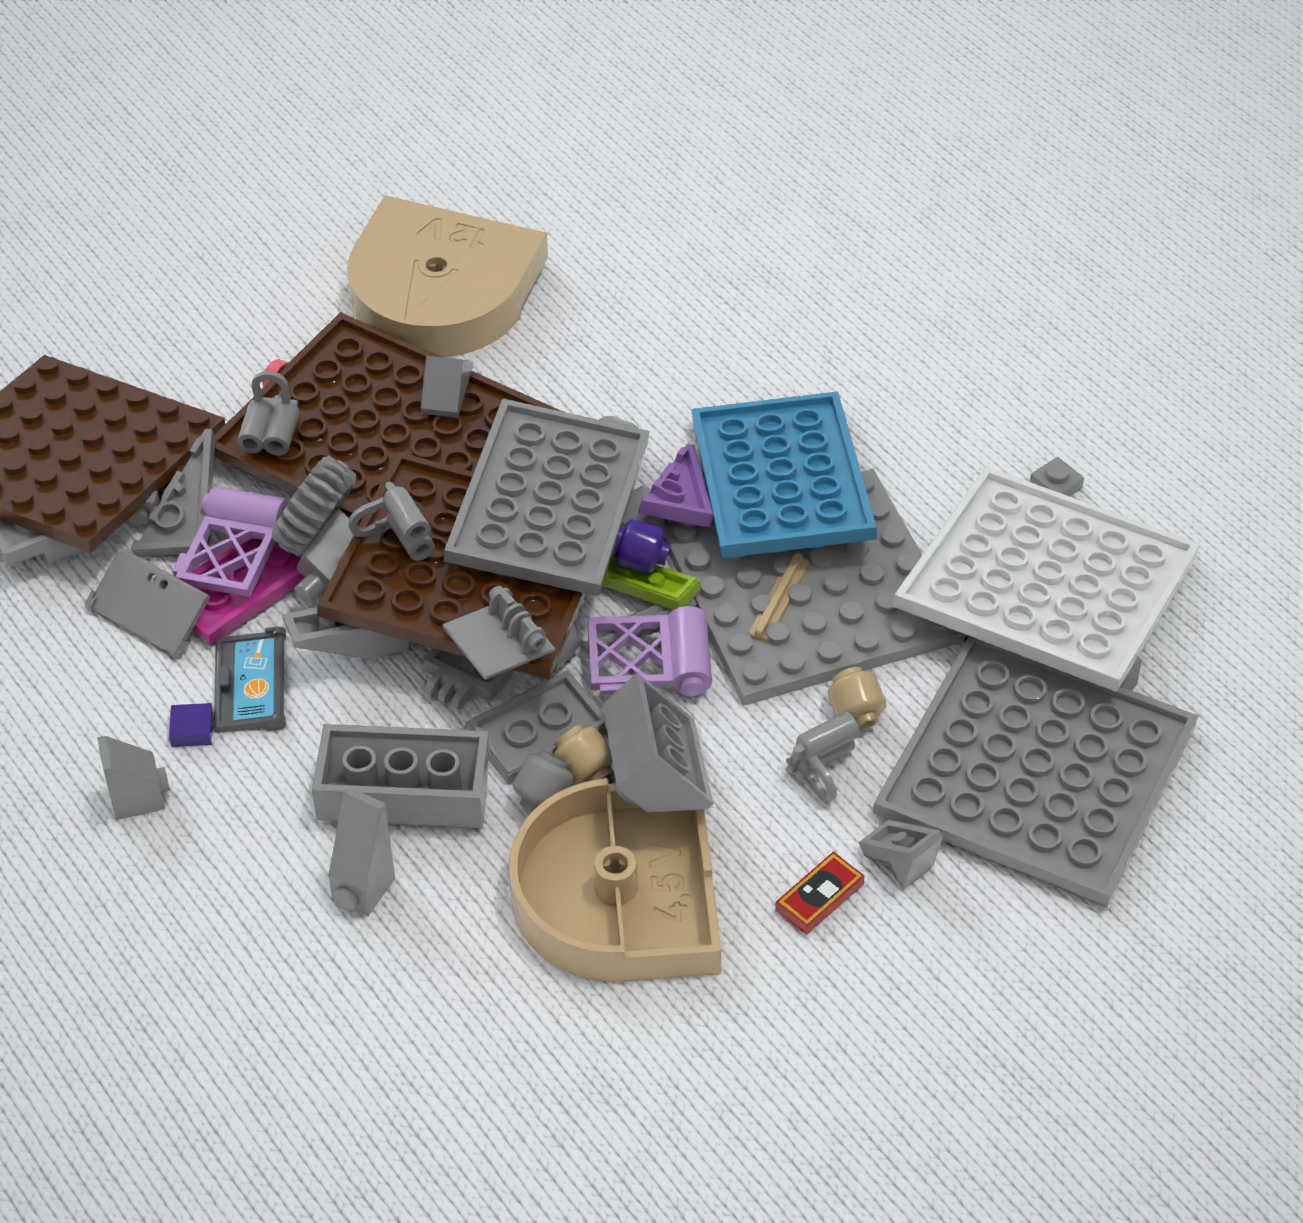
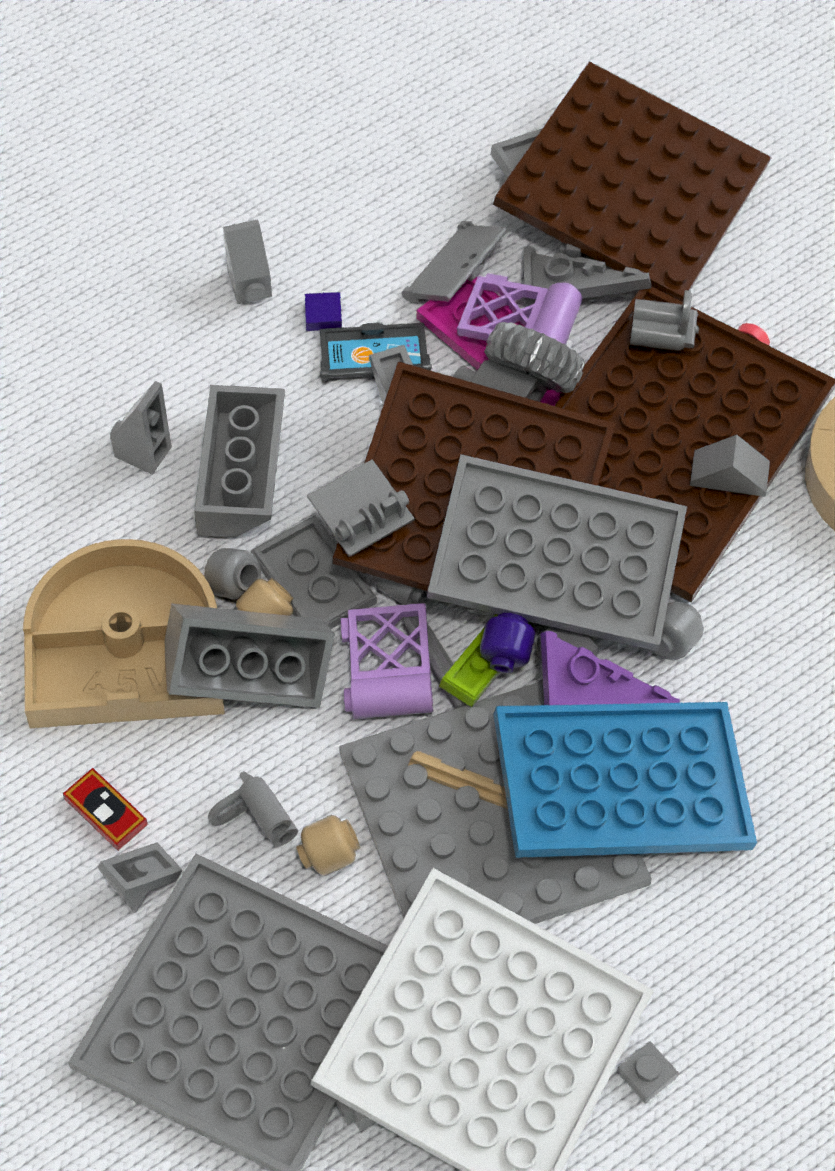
camera: 90 degrees right, 10 degrees up
light grey piece [348,482,435,561] -> none

